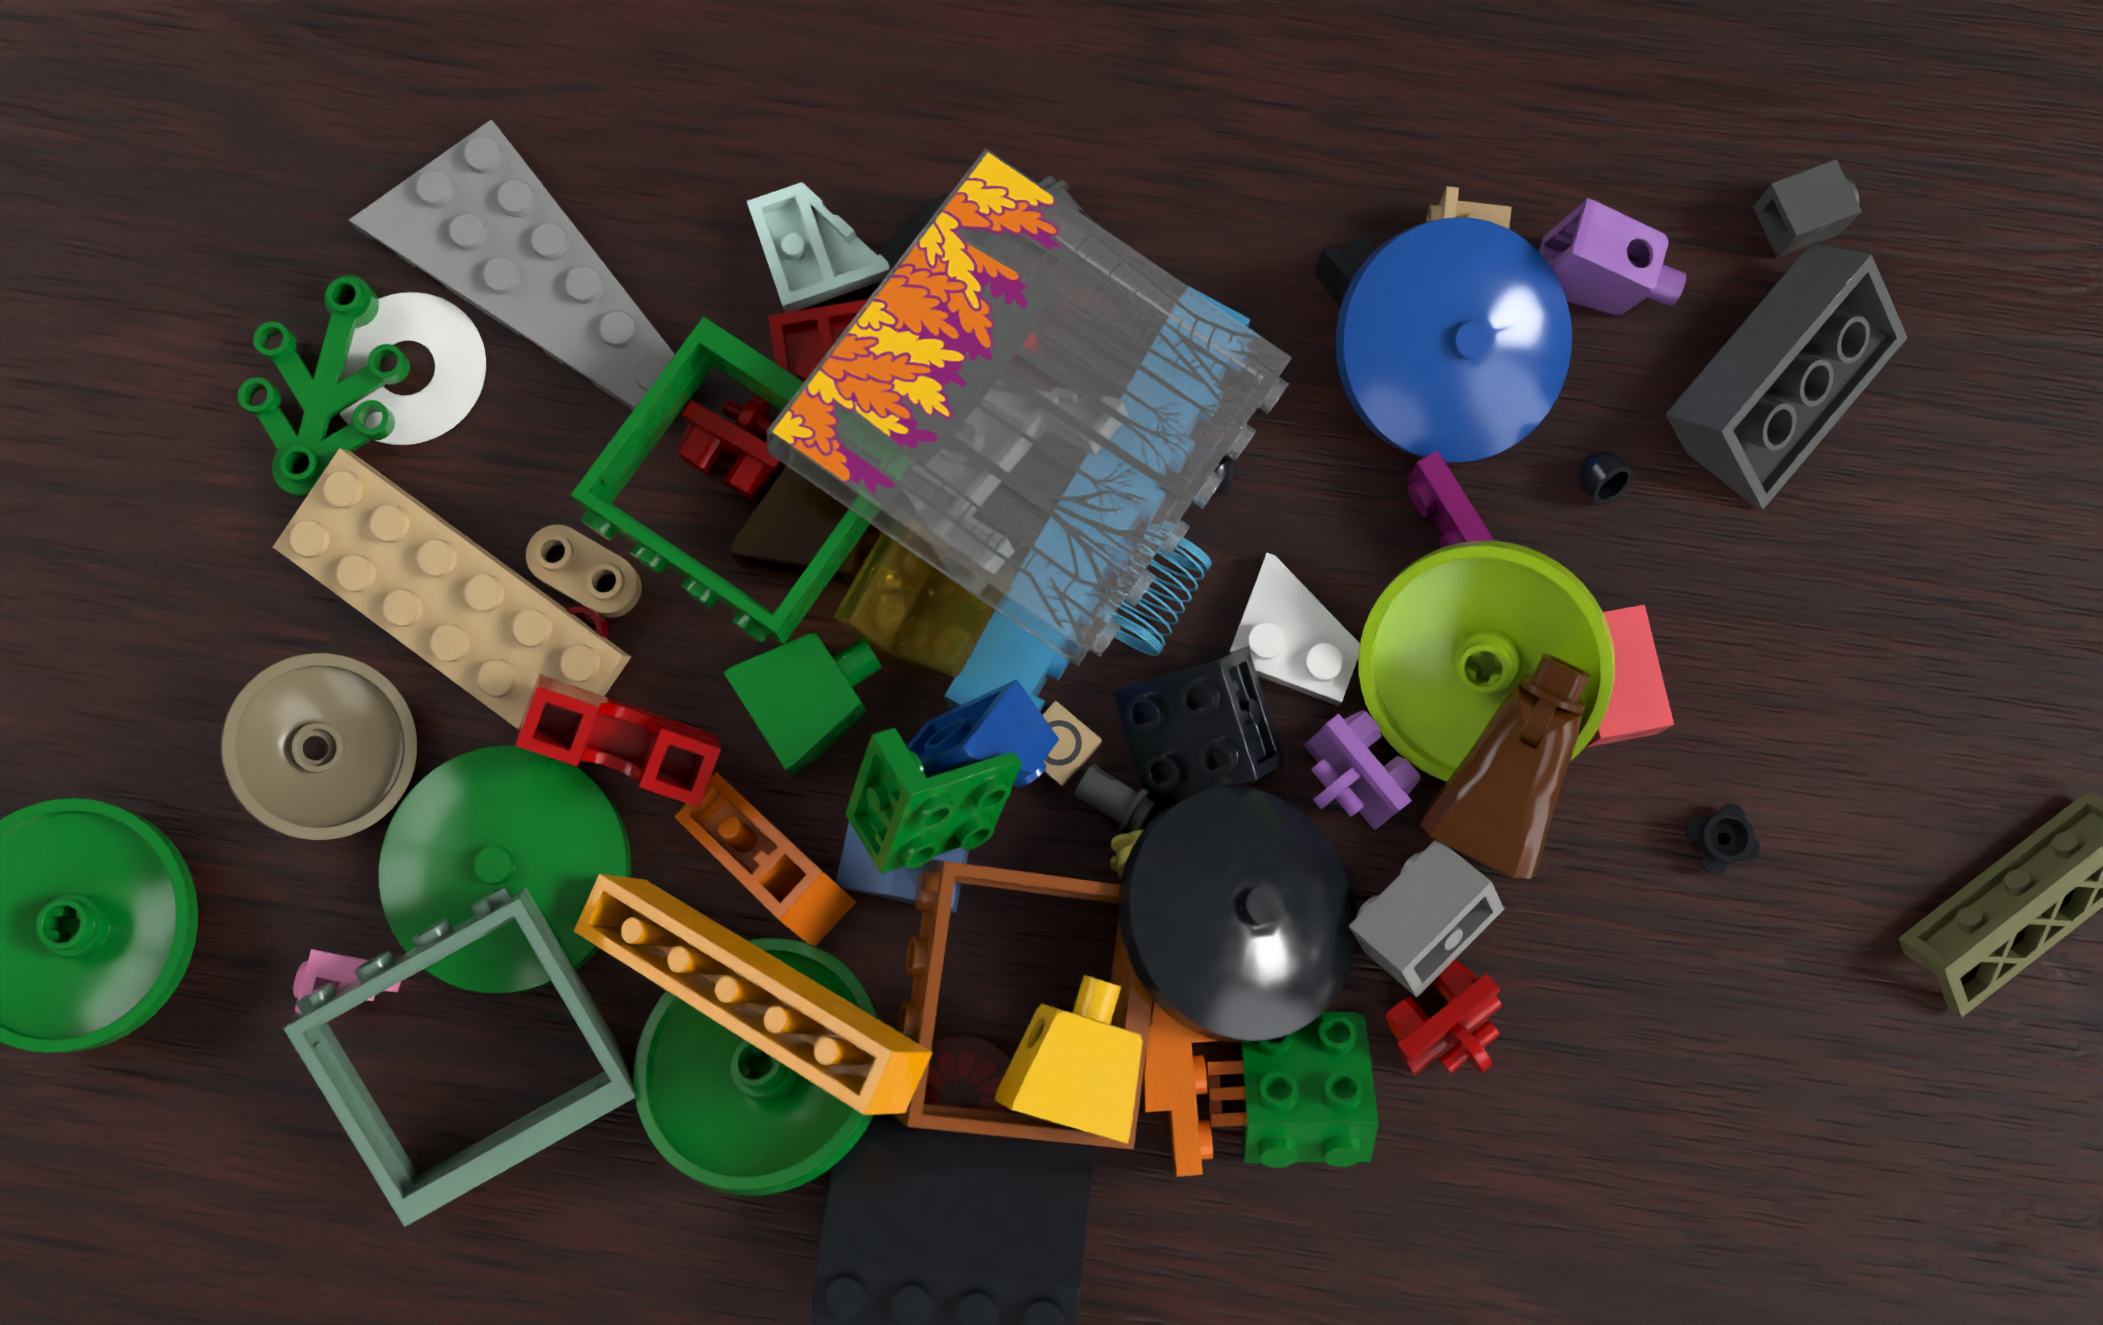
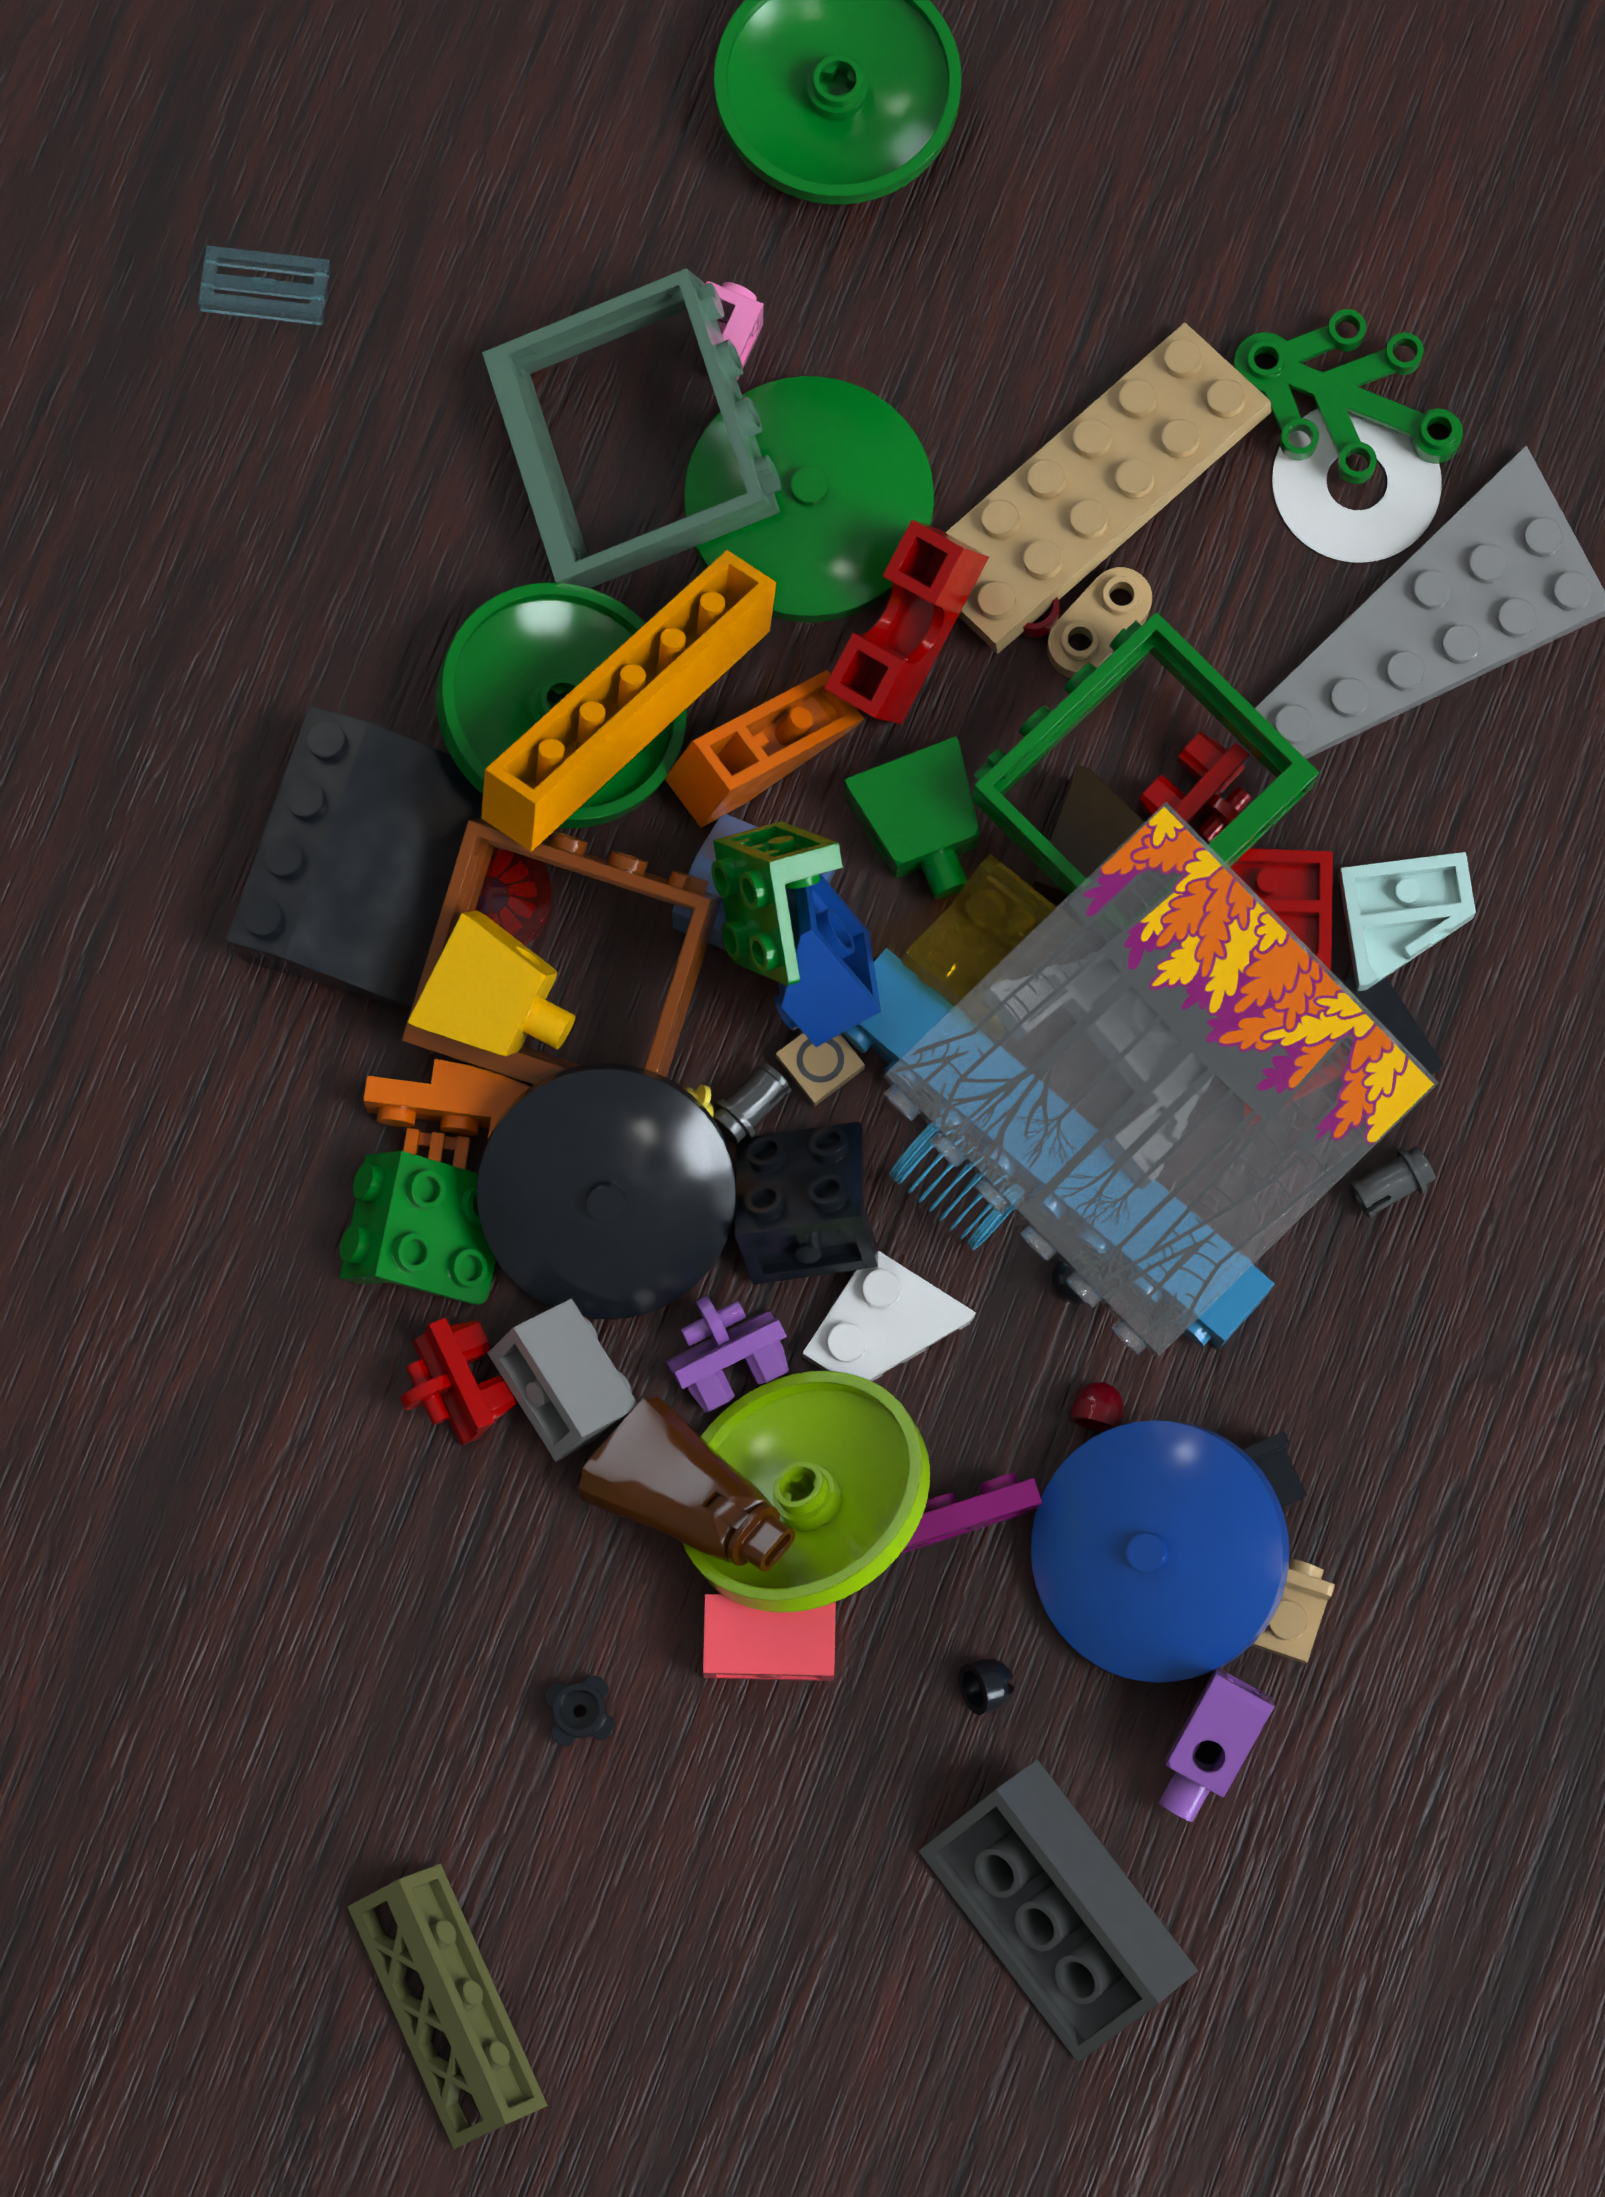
camera: 95 degrees right, 0 degrees up
dark tan dish [220,653,417,840] -> none
dark grey brick [1753,159,1862,258] -> none
none -> dark red hinge [1069,1382,1125,1433]

